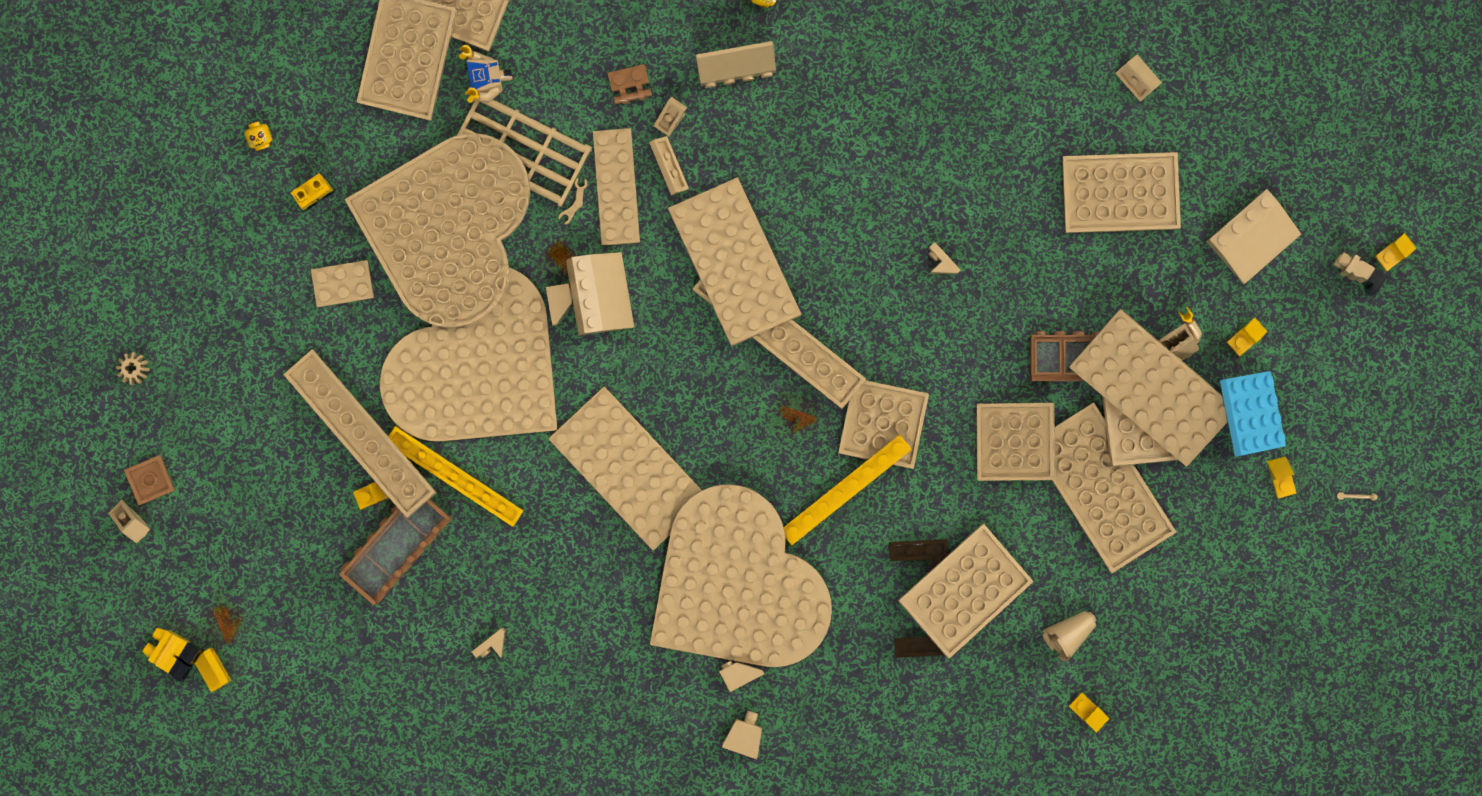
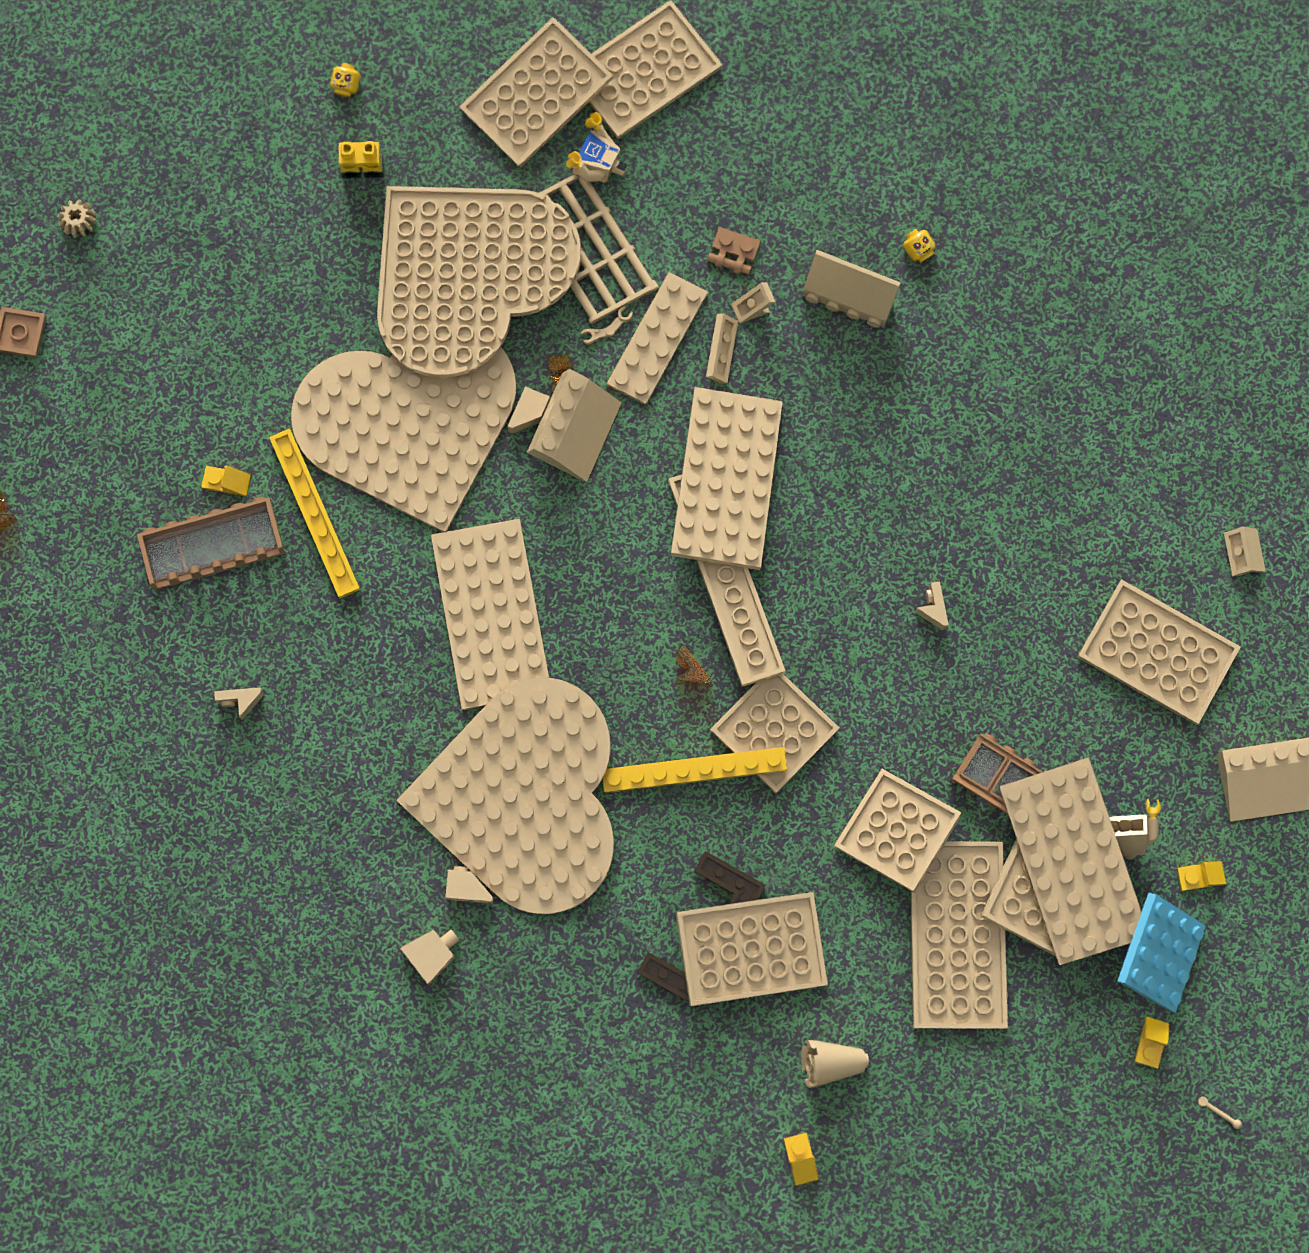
camera: 30 degrees right, 10 degrees down
tan plate [283,349,437,518] -> none
tan plate [311,260,374,307] -> none

